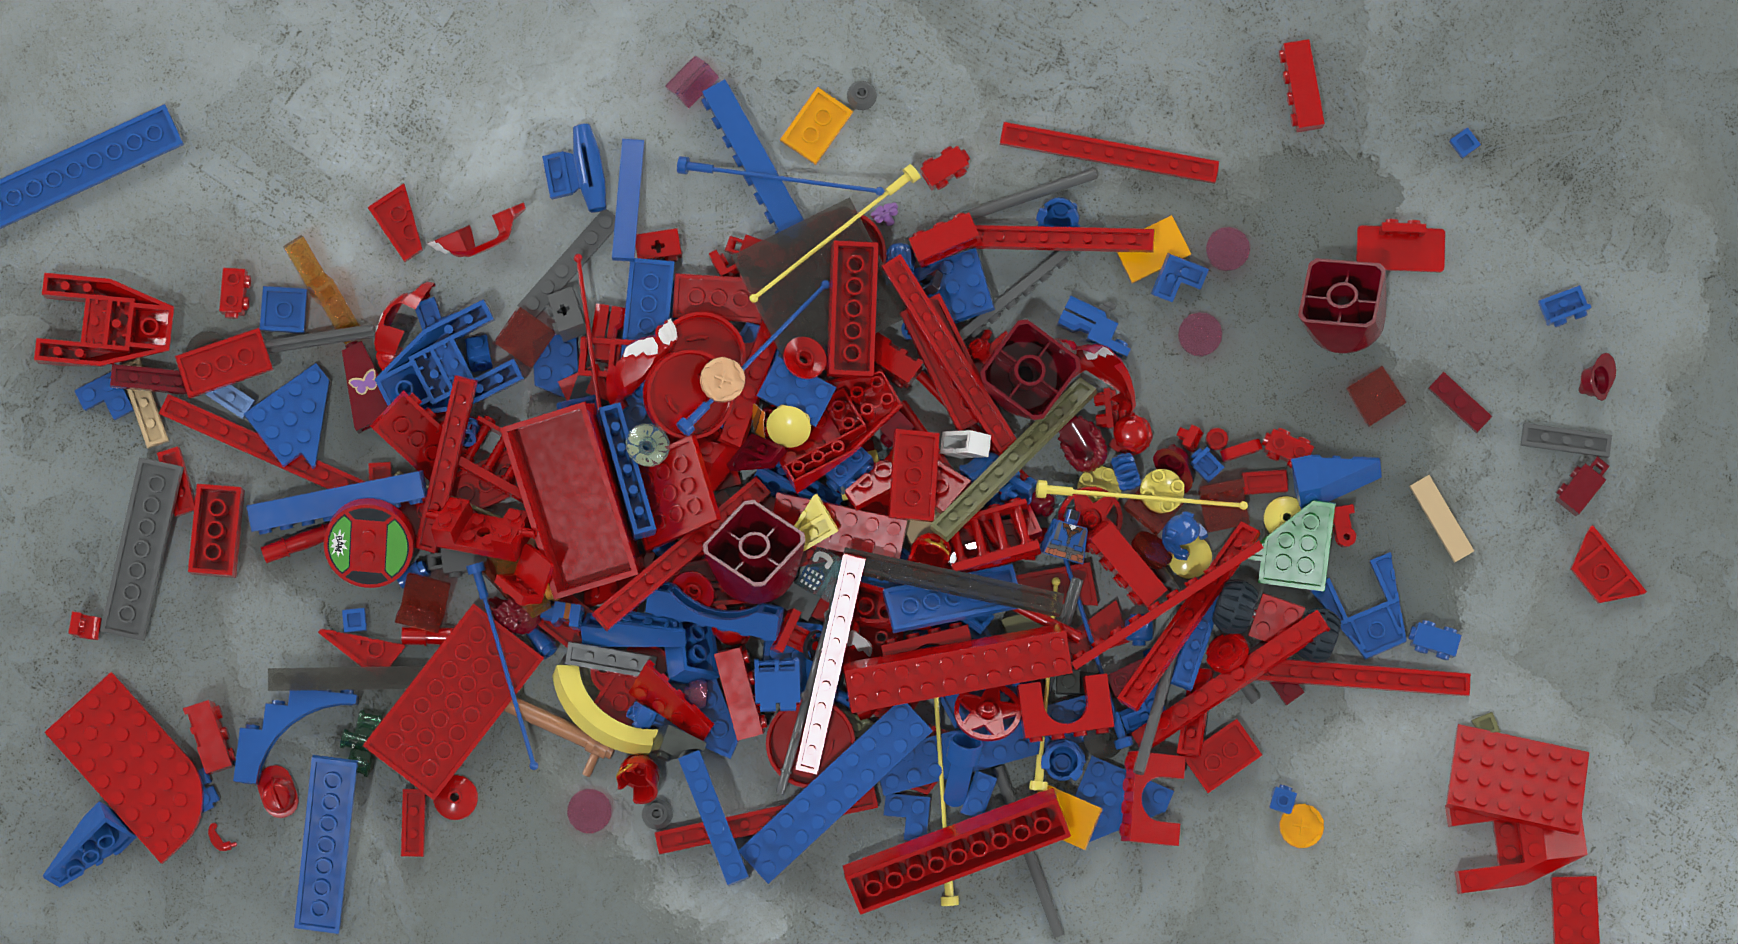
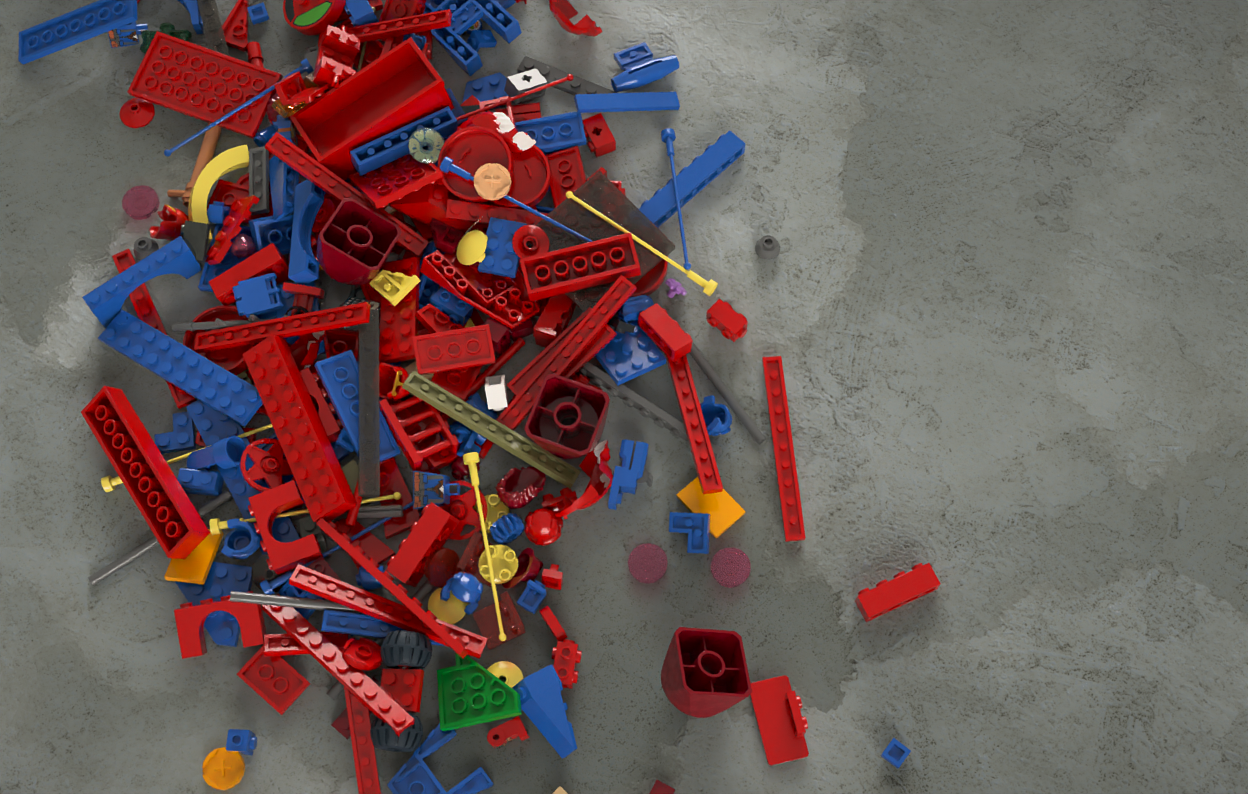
camera: 80 degrees right, 15 degrees down
clear red bracket [395,573,451,633] -> none
blue cone [397,560,431,589] -> none
red plate [401,789,426,857] -> none
clear red bracket [492,307,555,368] -> none
clear pink panel [665,56,719,108] -> none
light orange tile [780,87,853,165] -> none
red tile [1205,428,1228,451] -> none
red tile [1242,470,1288,495] -> none
clear red plate [1346,366,1407,427] -> none

